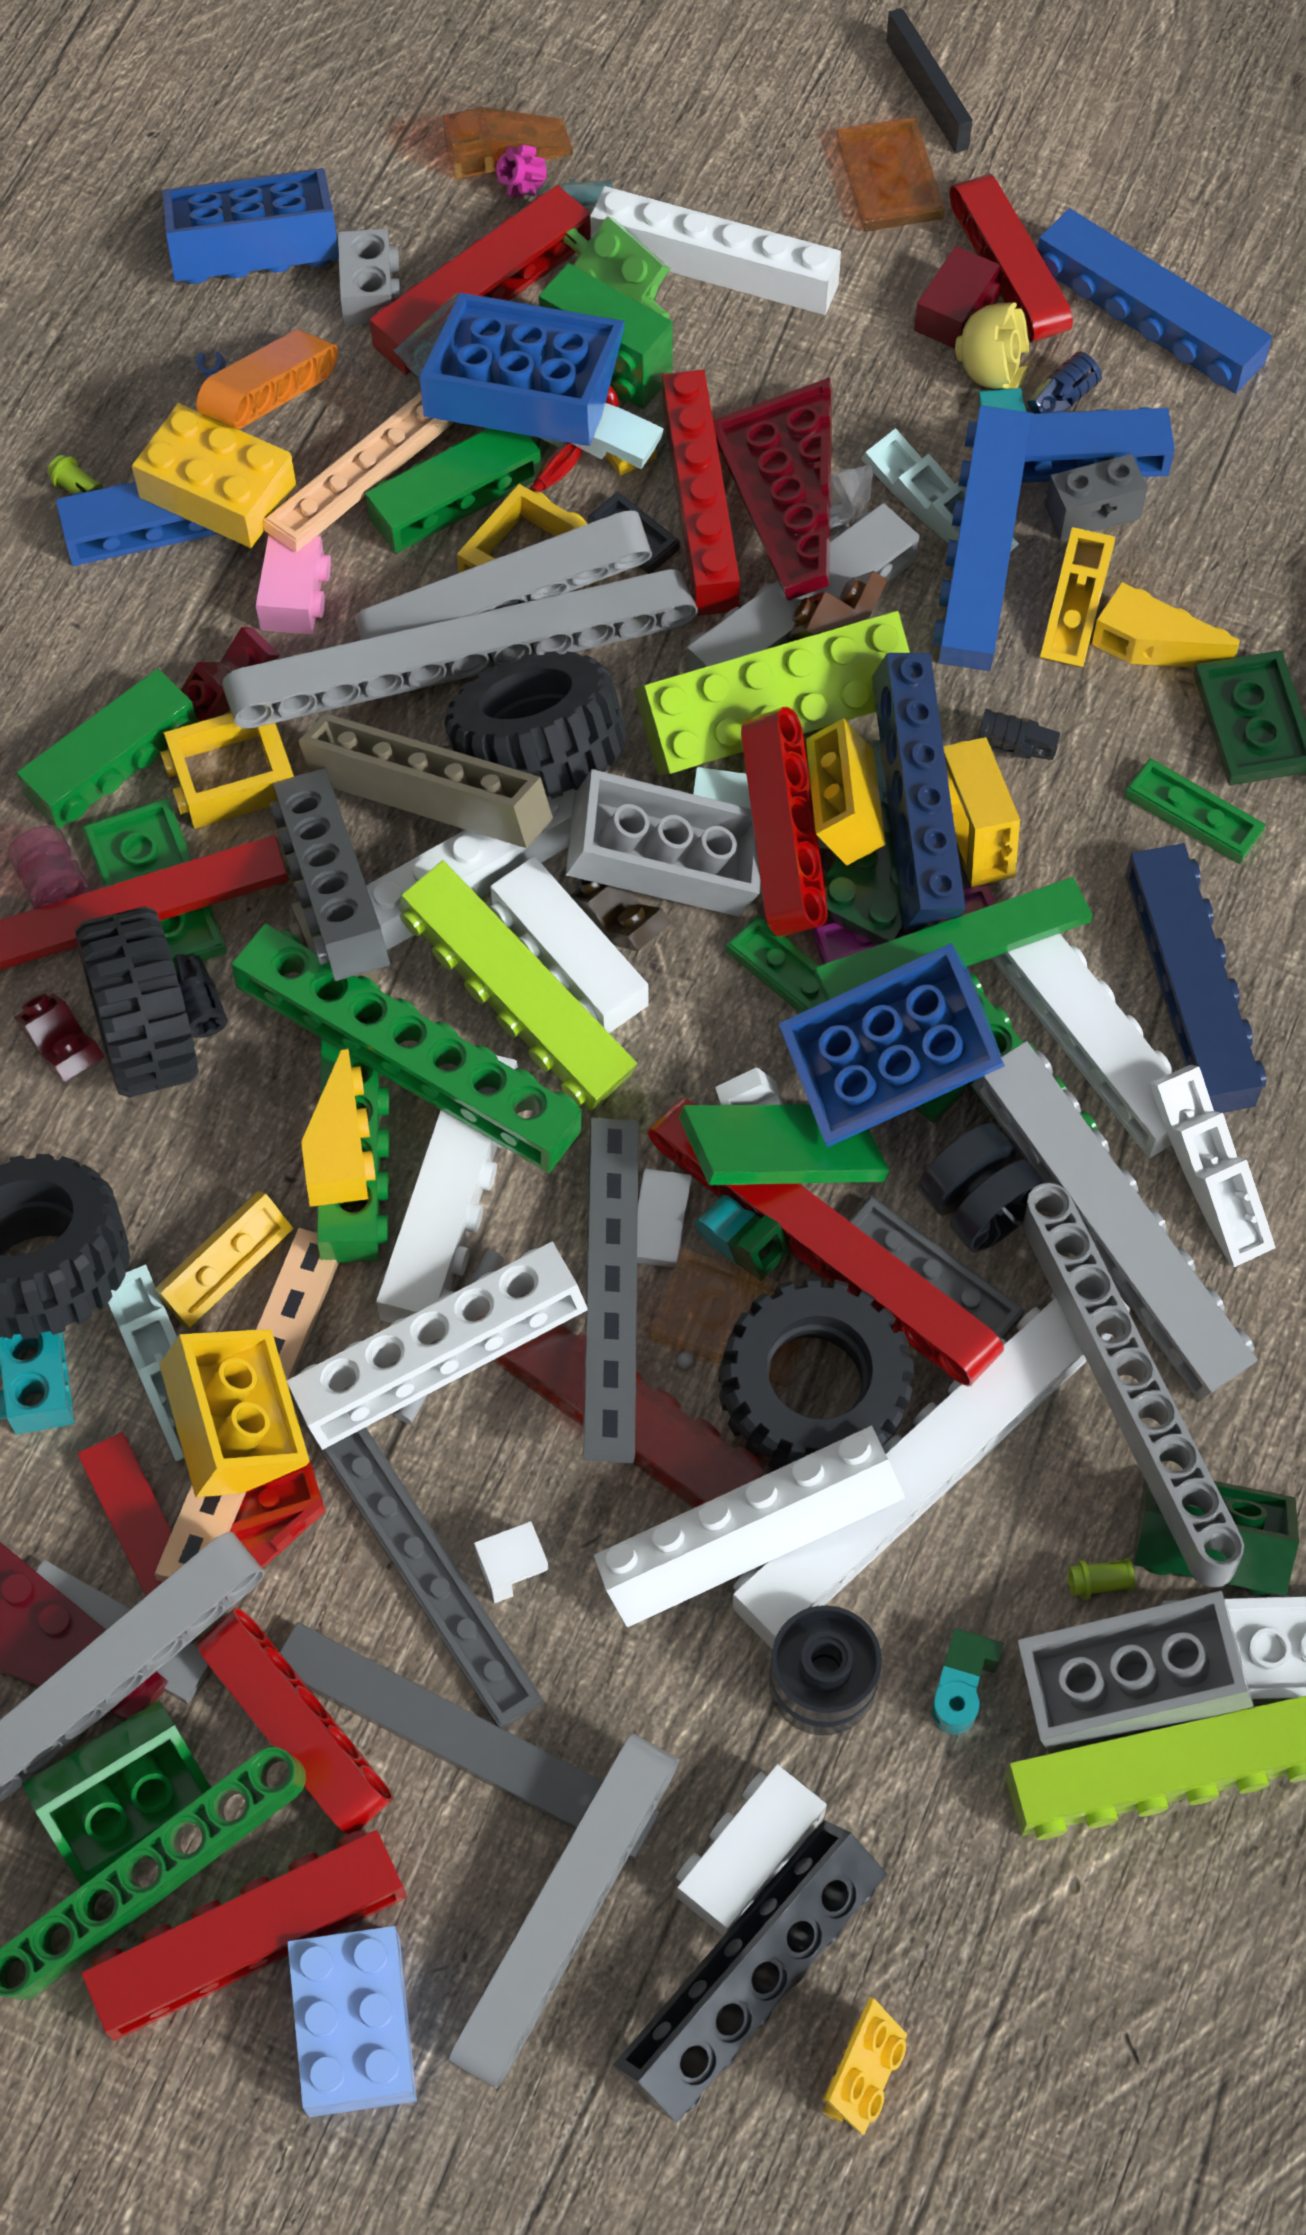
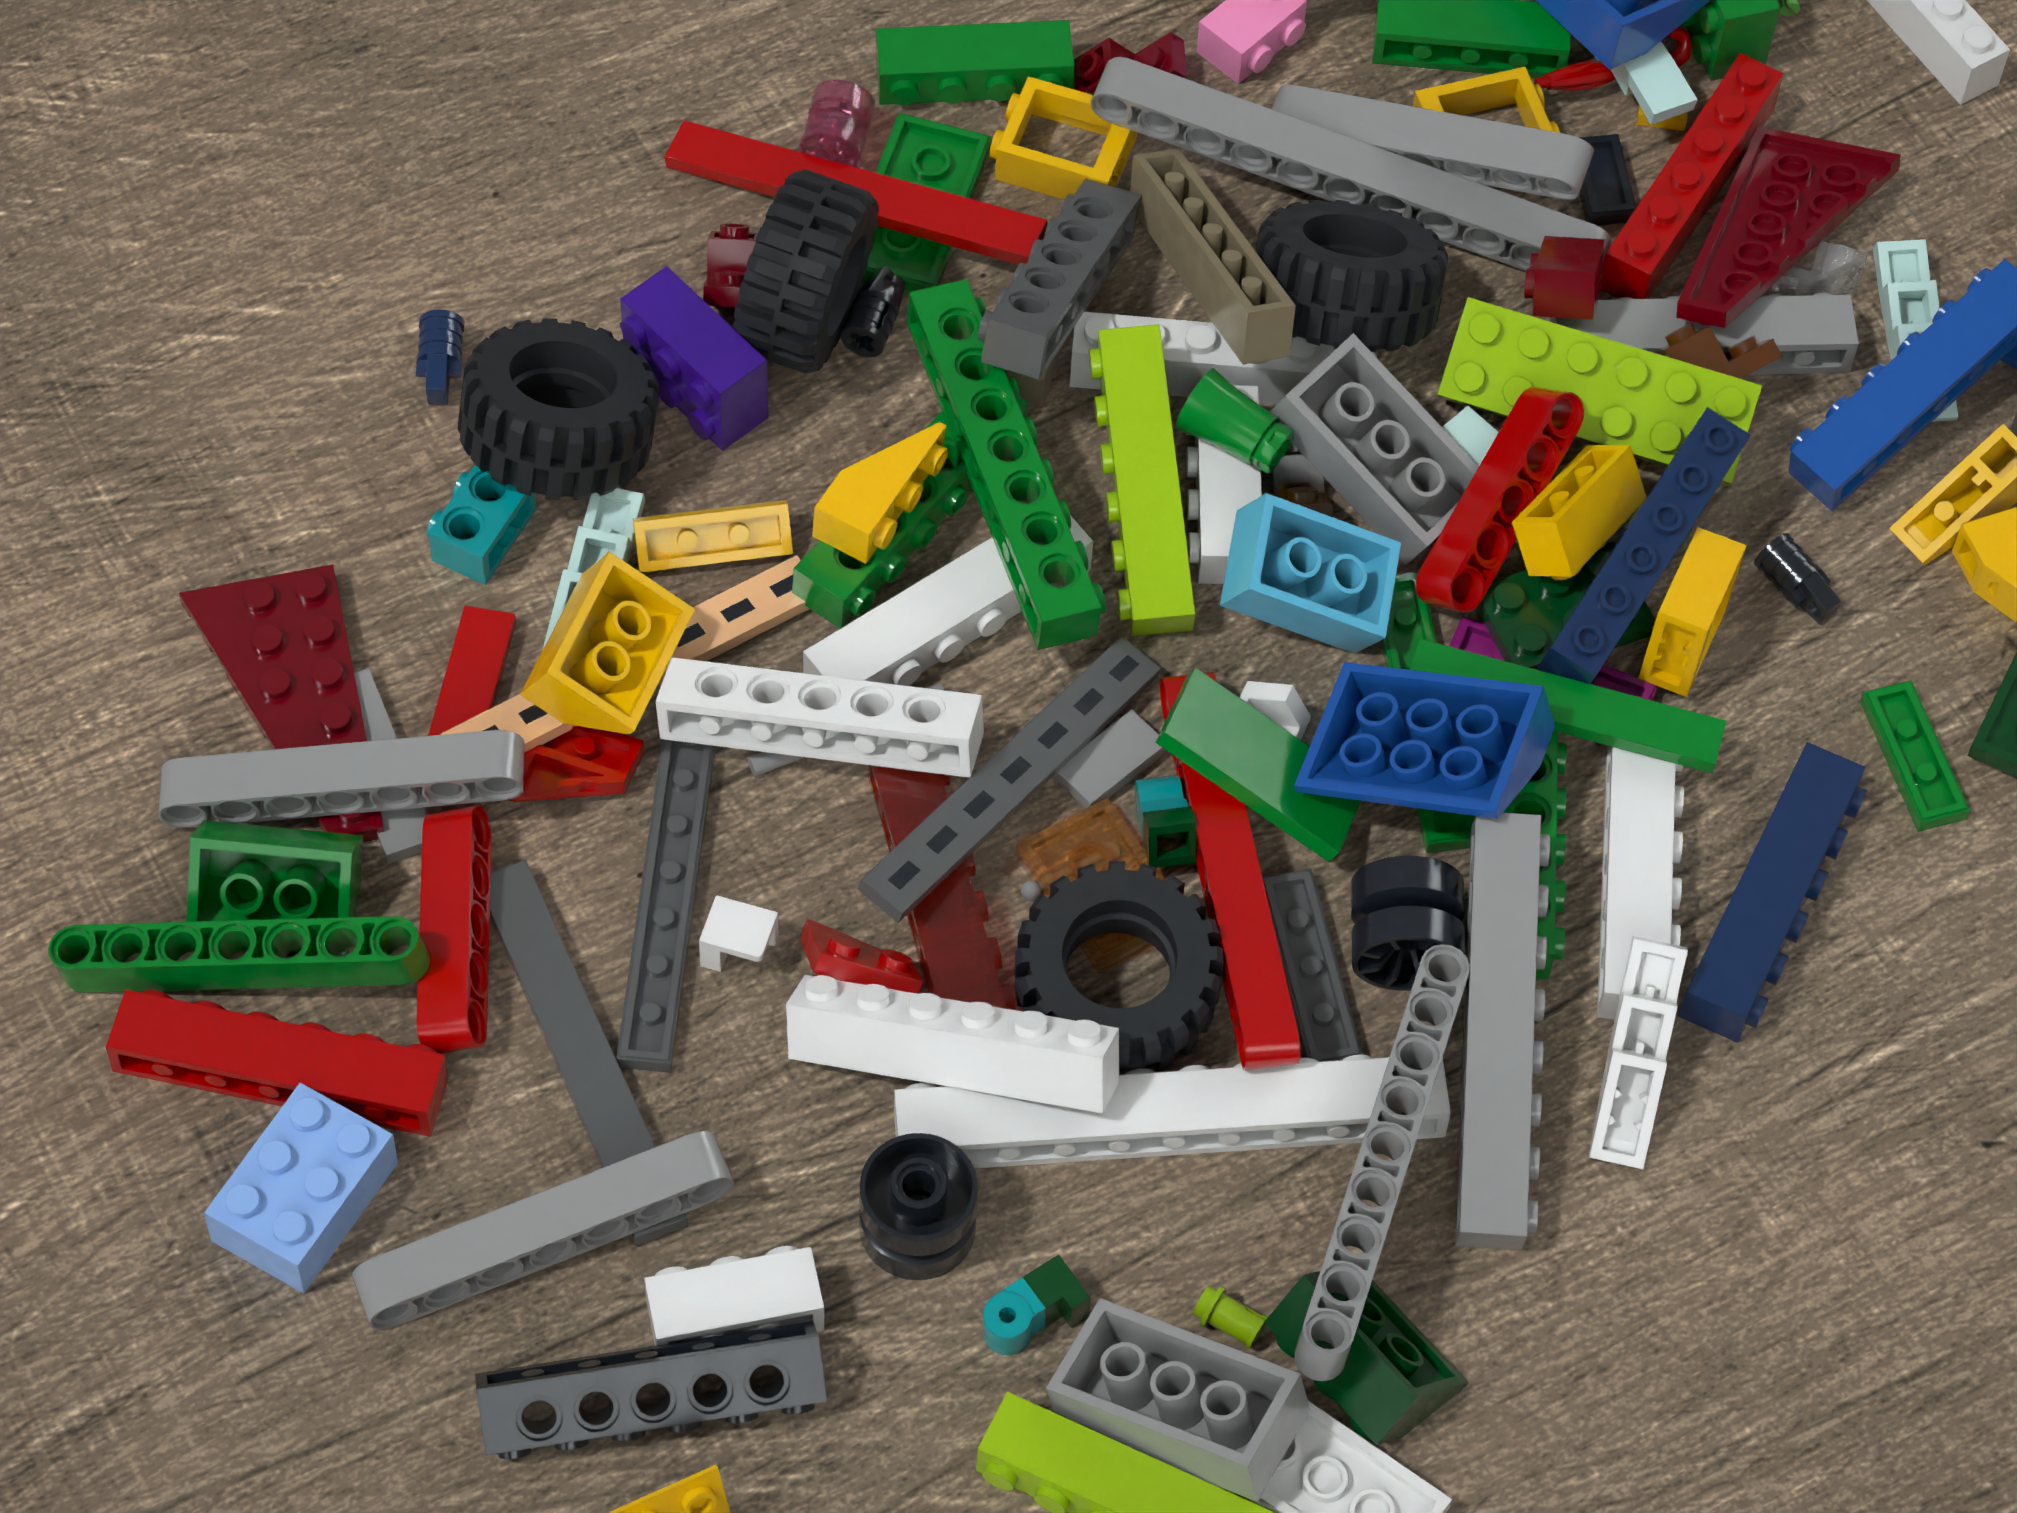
camera: 35 degrees right, 5 degrees down
none -> dark purple brick [620,266,768,451]
none -> red wing [800,919,923,994]
none -> green plant [1176,368,1295,473]
none -> medium azure brick [1220,493,1401,654]
none -> dark red brick [1524,236,1604,320]

